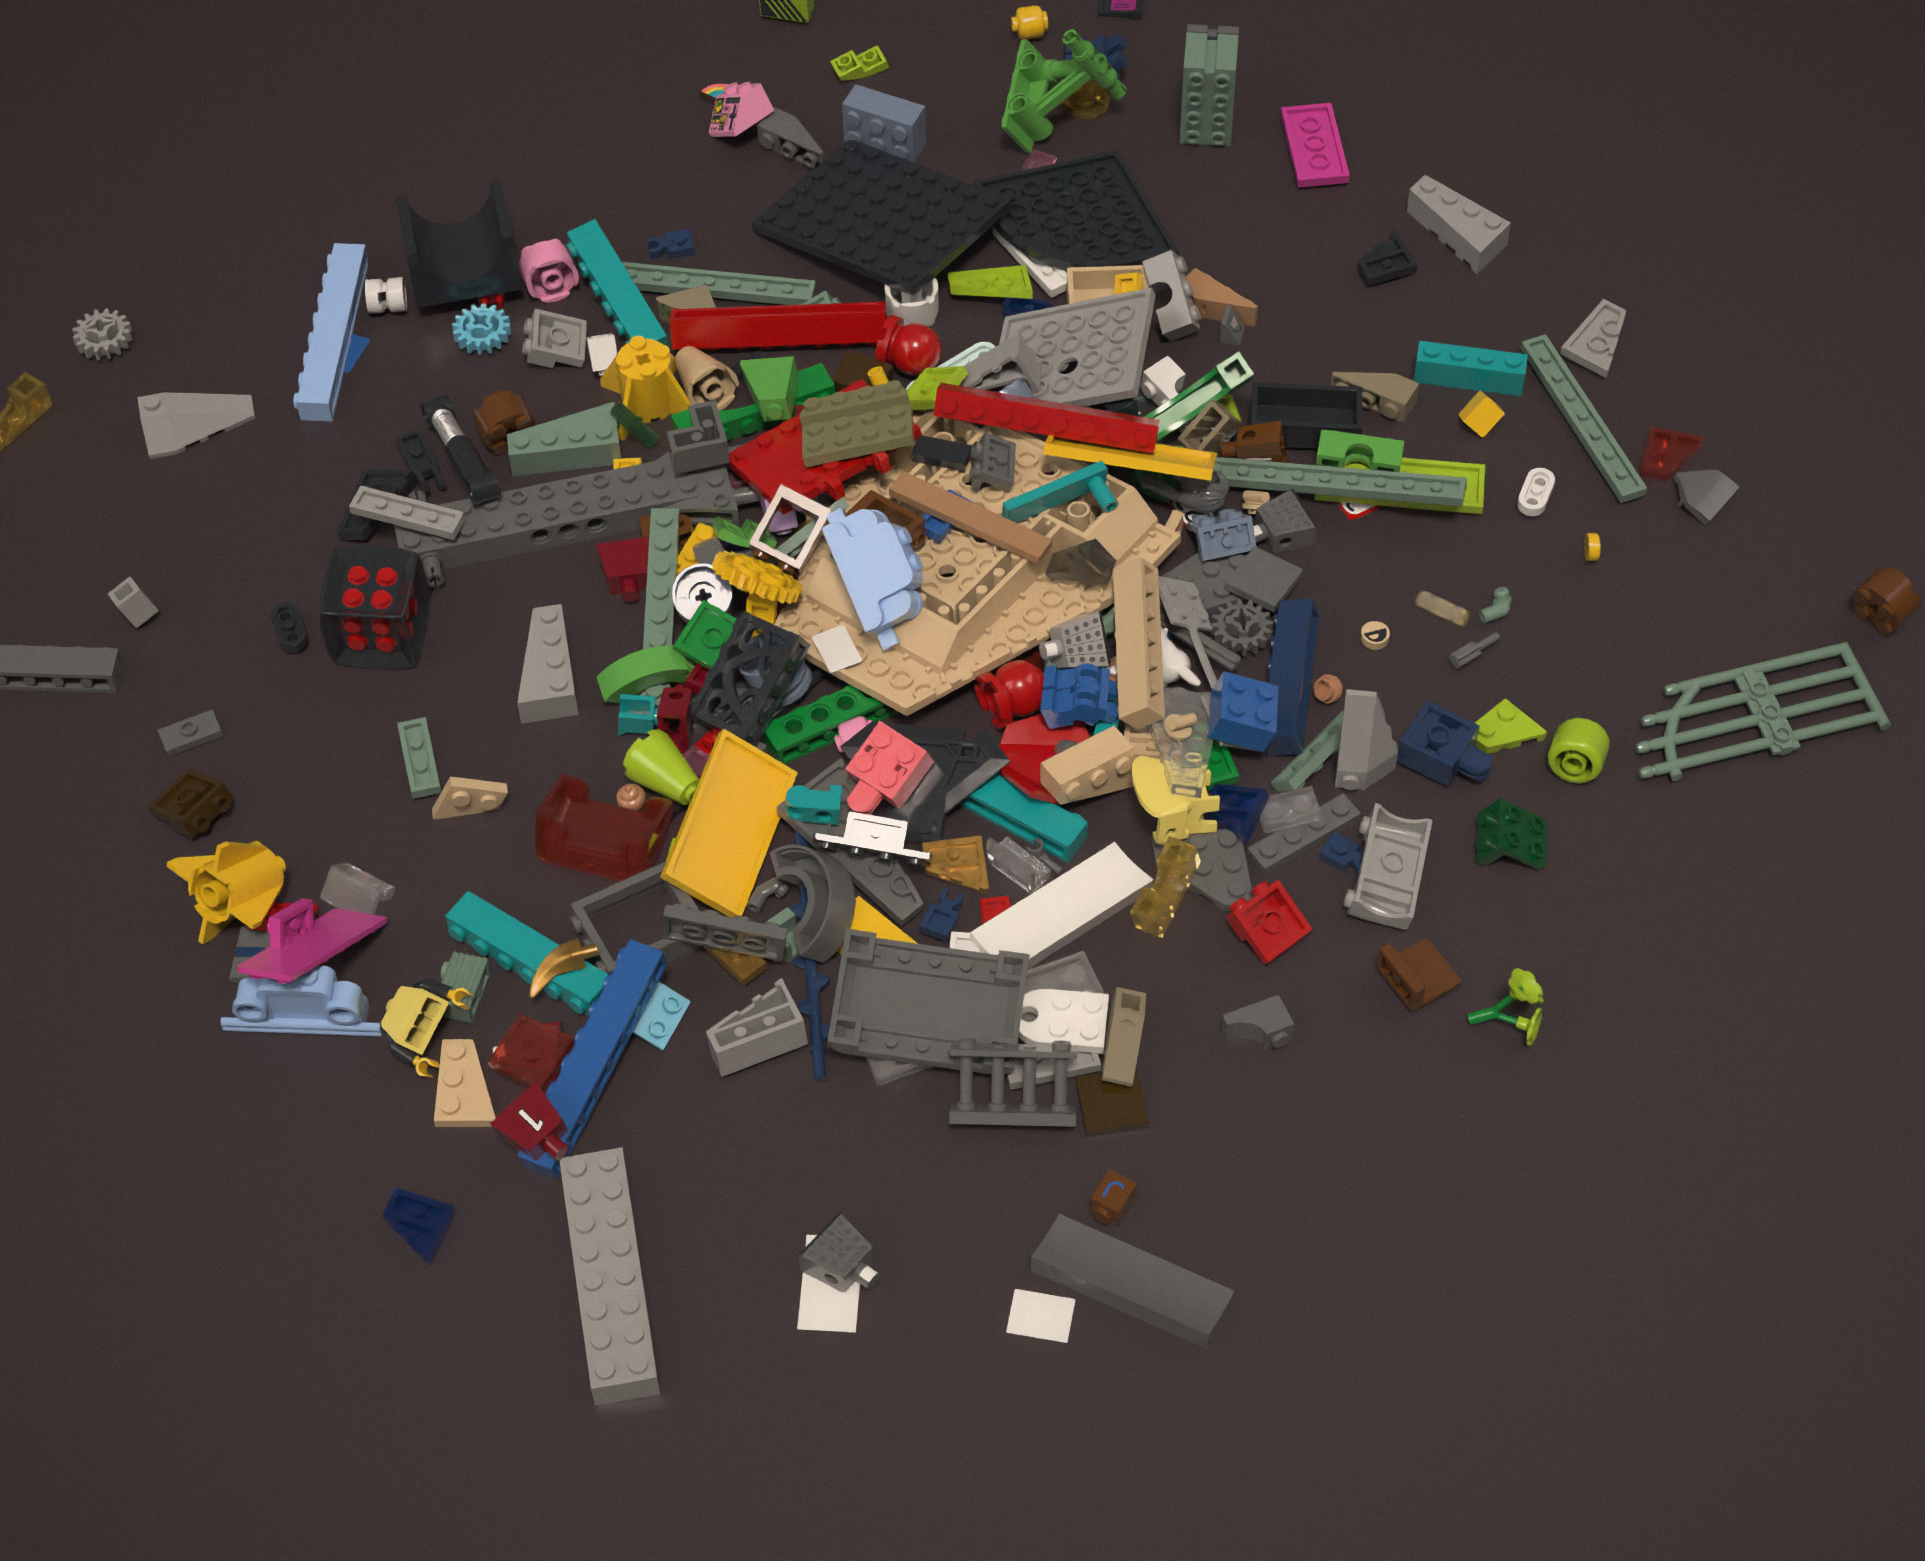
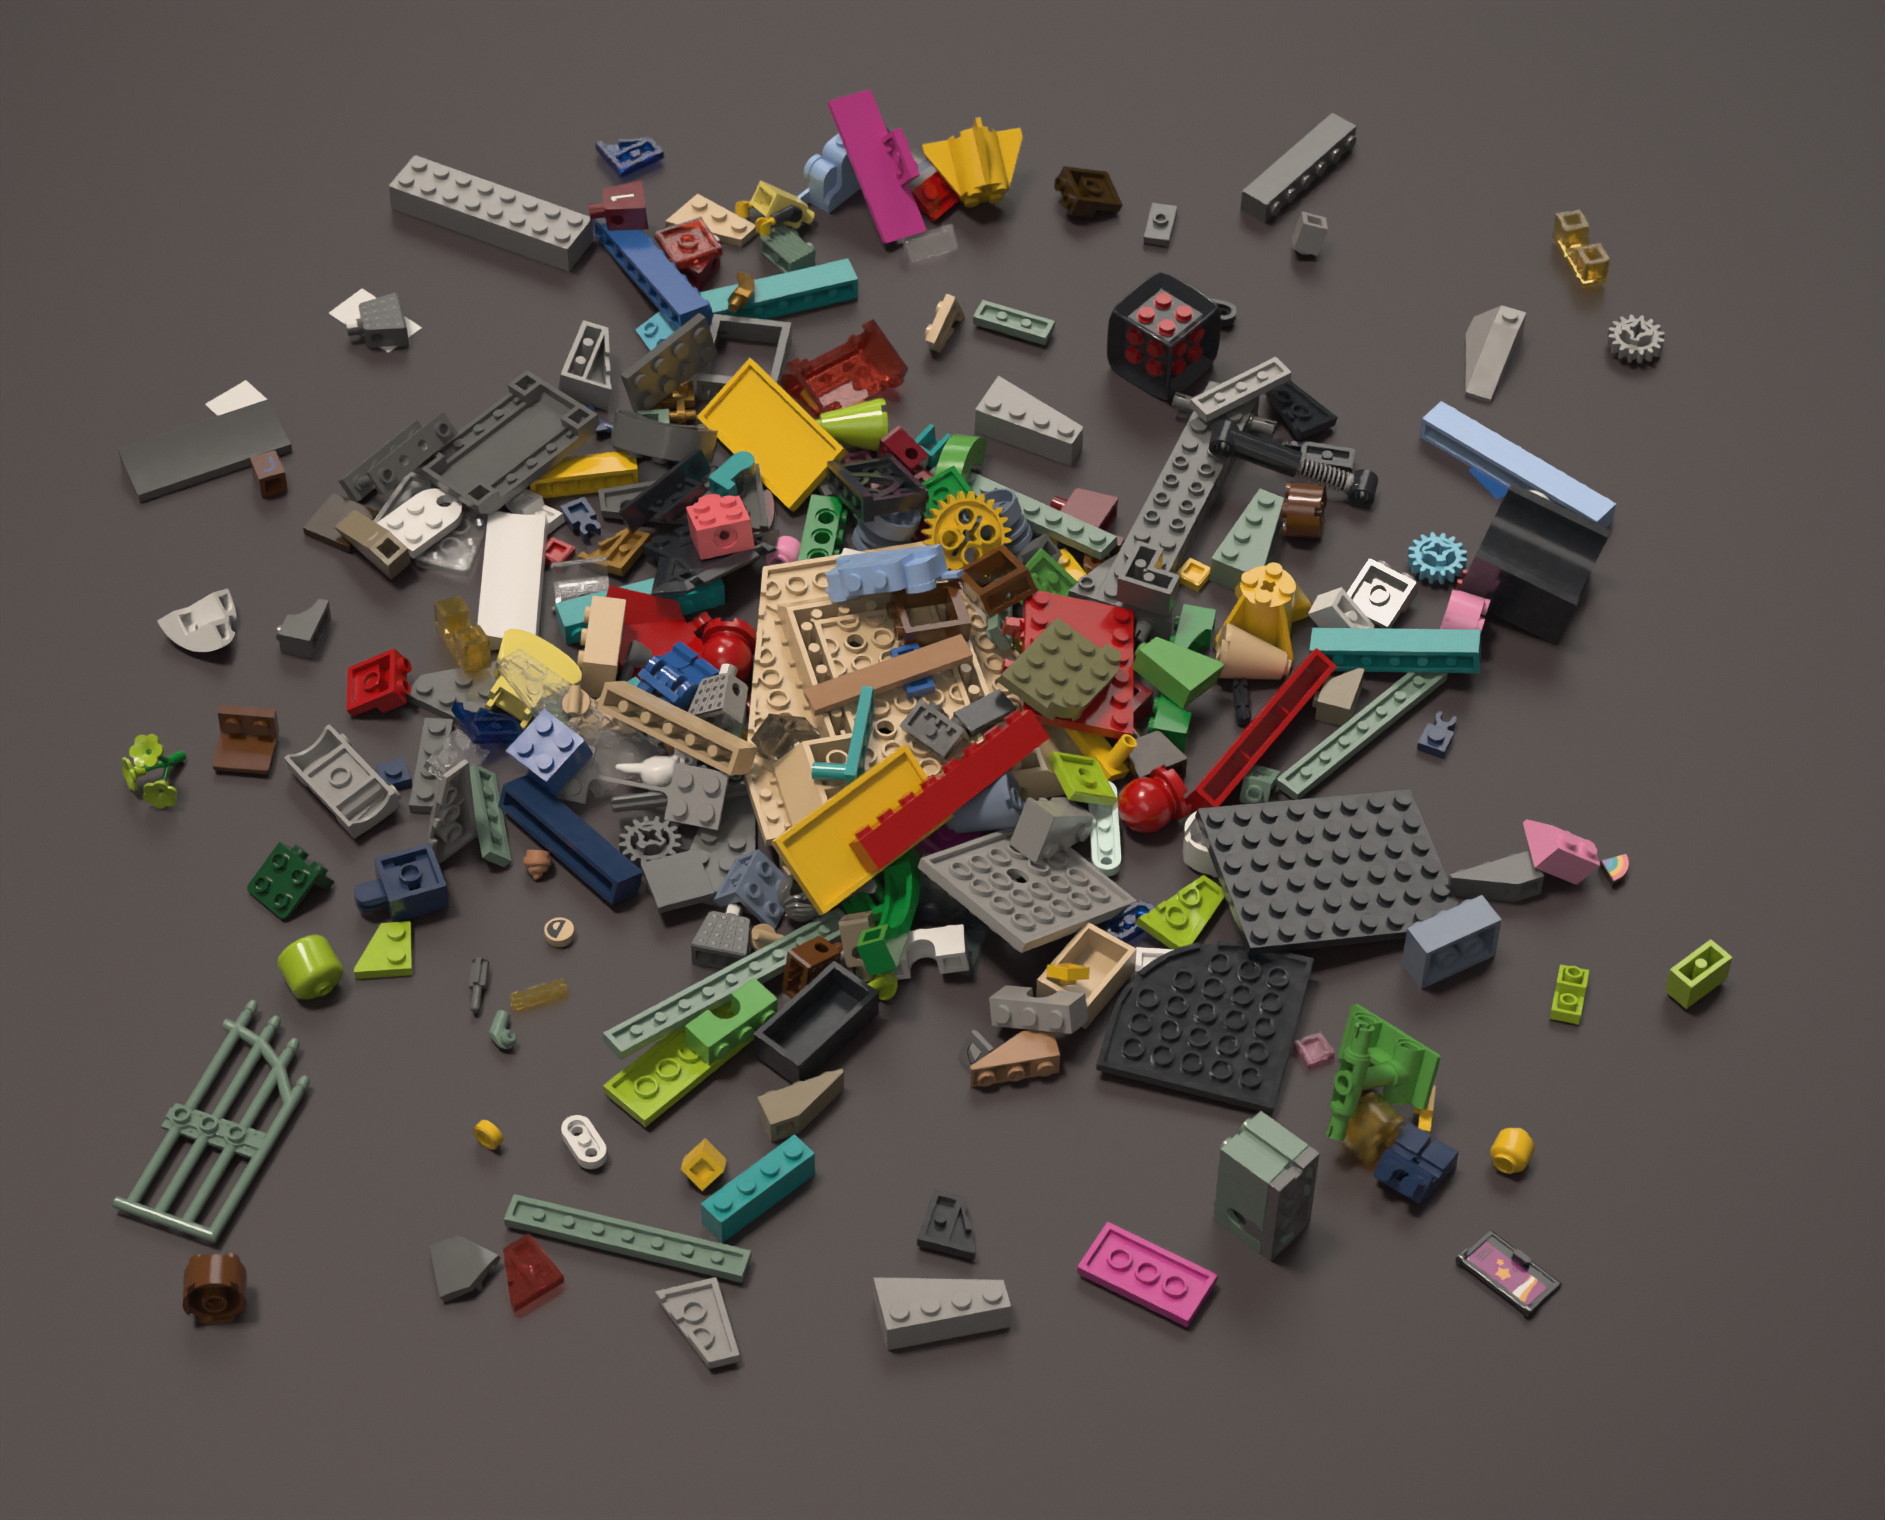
camera: 125 degrees right, 5 degrees down
clear green axle [610,402,659,448] -> none
none -> white brick [157,589,237,652]

